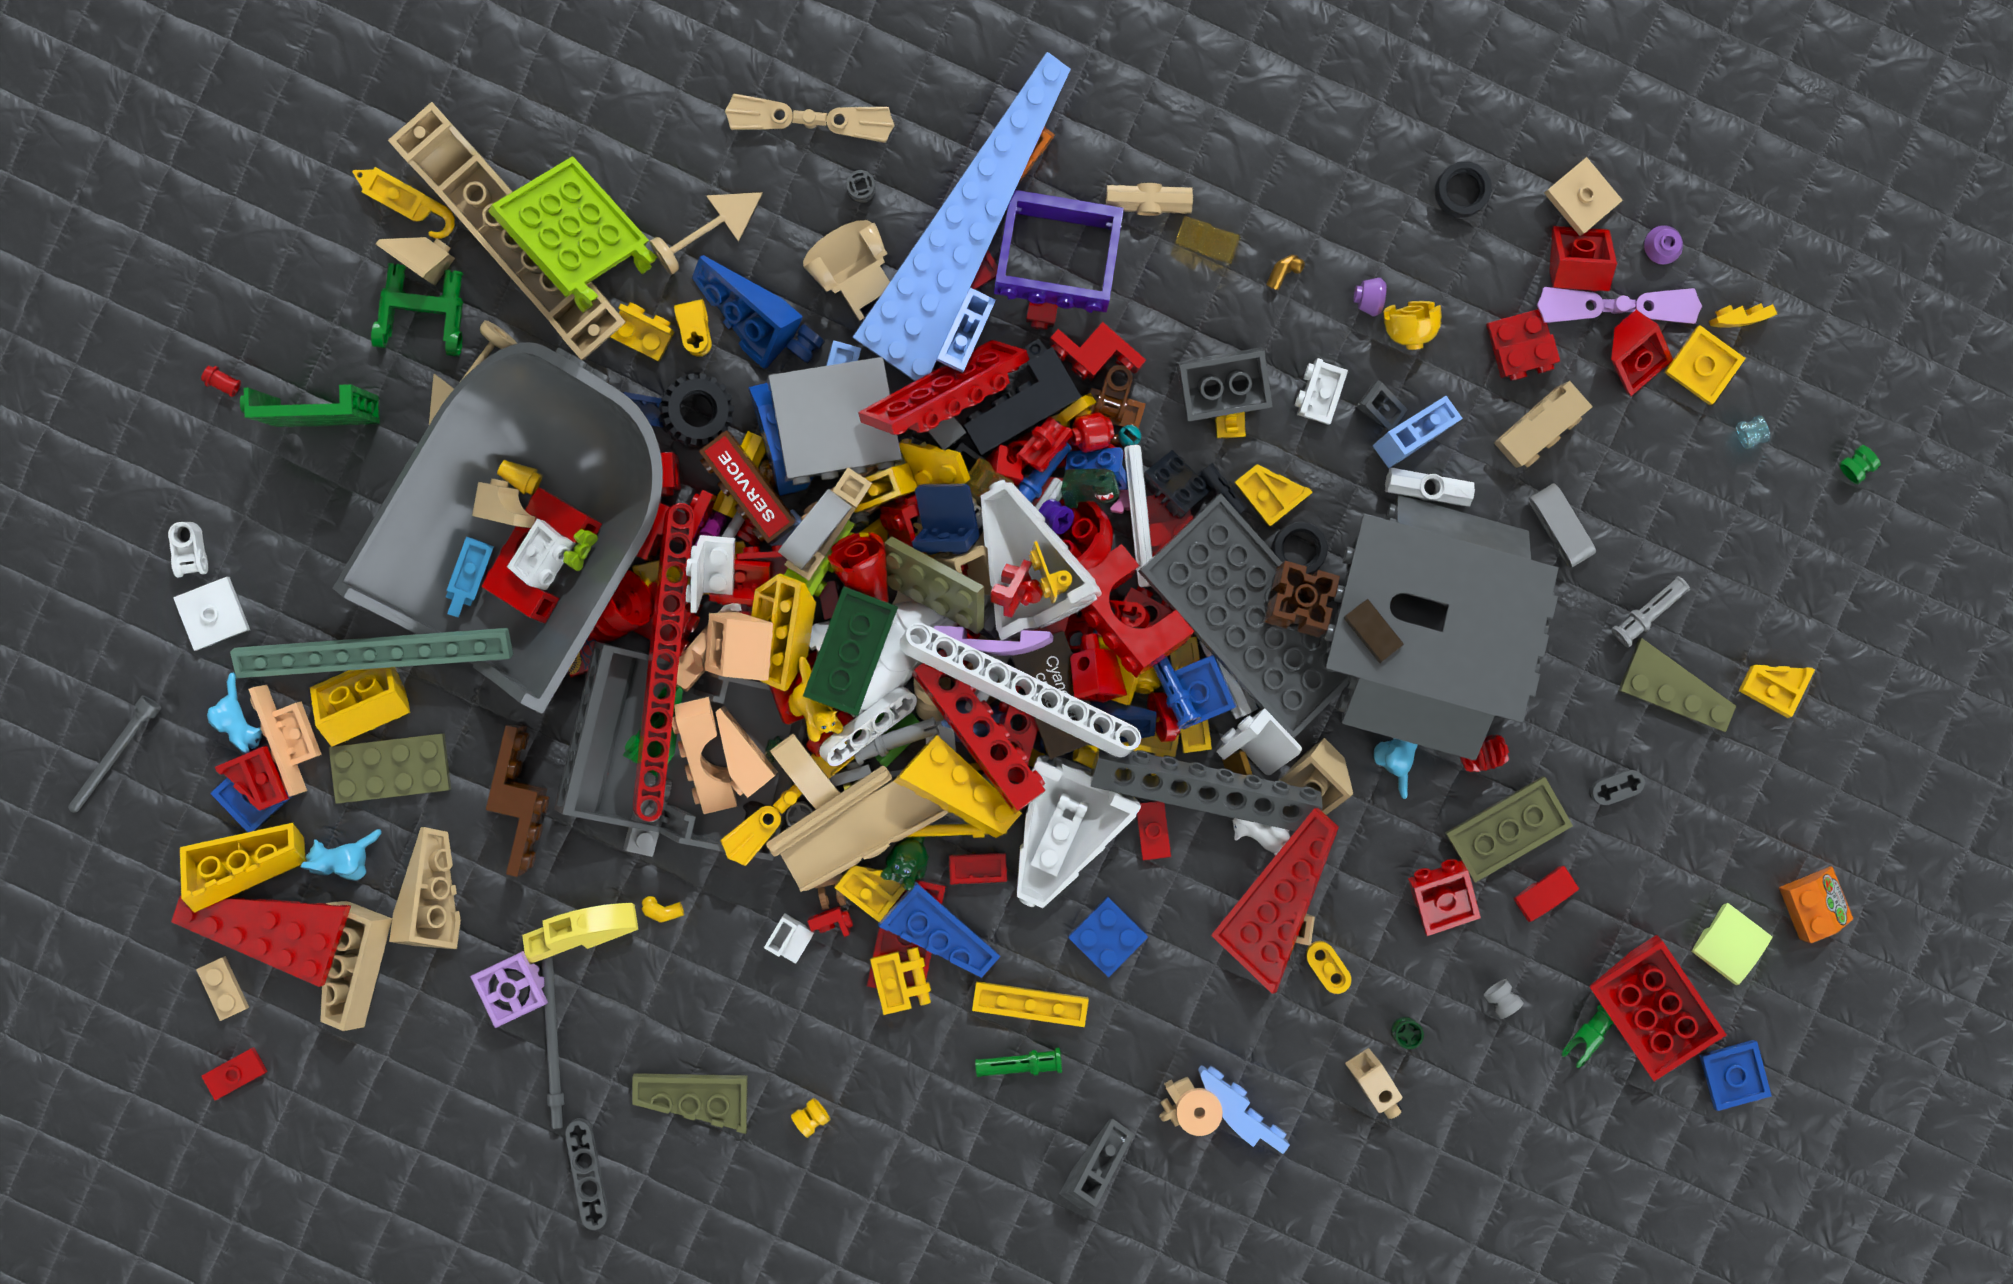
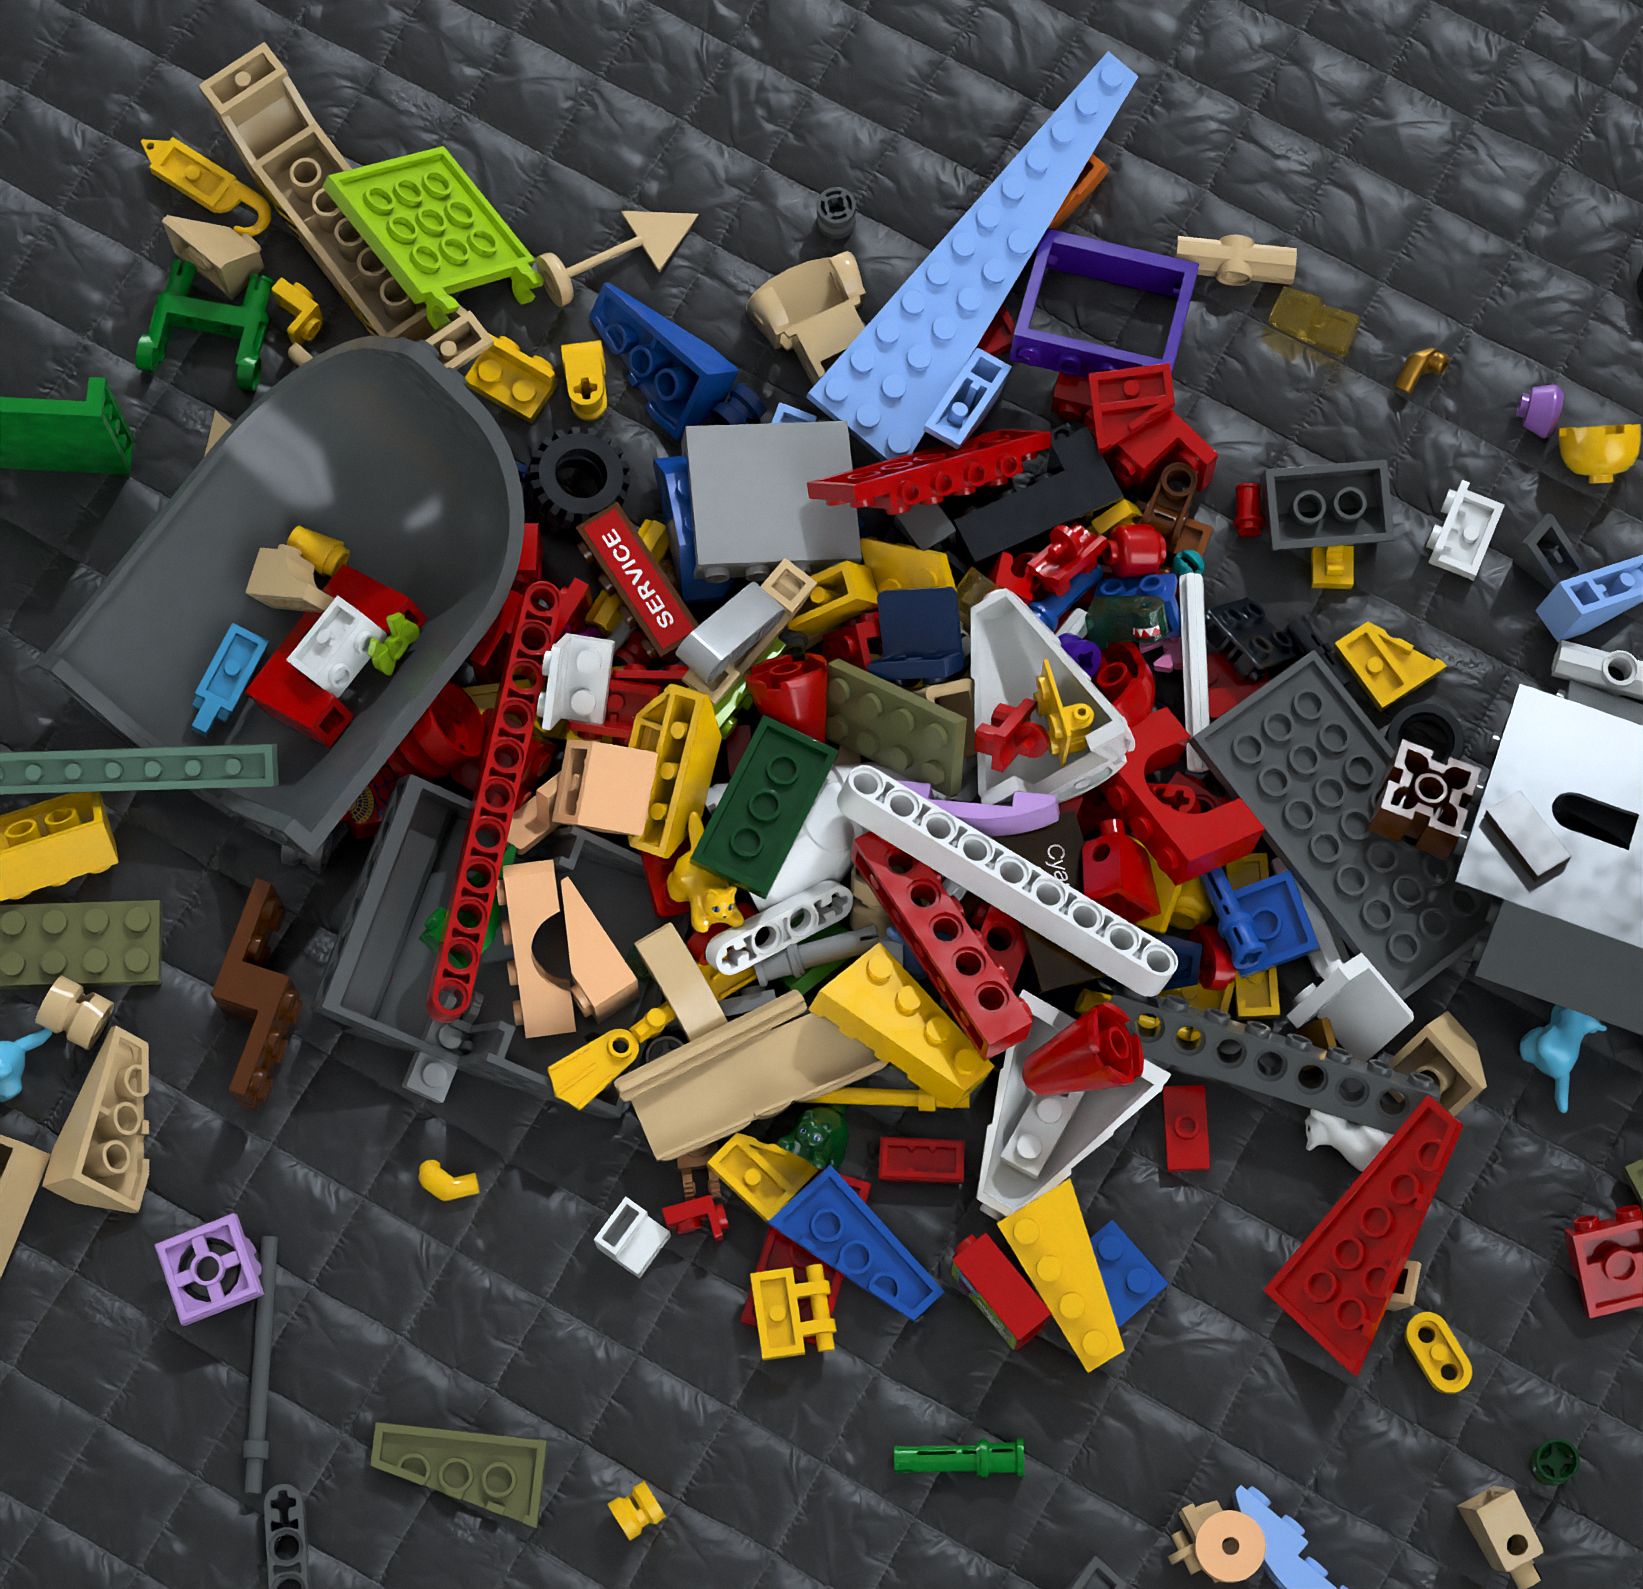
camera: 10 degrees right, 15 degrees down
light yellow slope [522,903,638,964] -> none
tan piece [725,94,895,143] -> none
yellow plate [972,981,1089,1027] -> none
none -> tan wheel [35,975,115,1050]
none -> yellow bracket [271,277,323,346]
none -> red brick [950,1233,1052,1352]
none -> yellow wedge [997,1178,1125,1373]
none -> red cone [1022,1002,1144,1096]
none -> red wing [1088,363,1175,453]
none -> red pin [1233,483,1265,537]

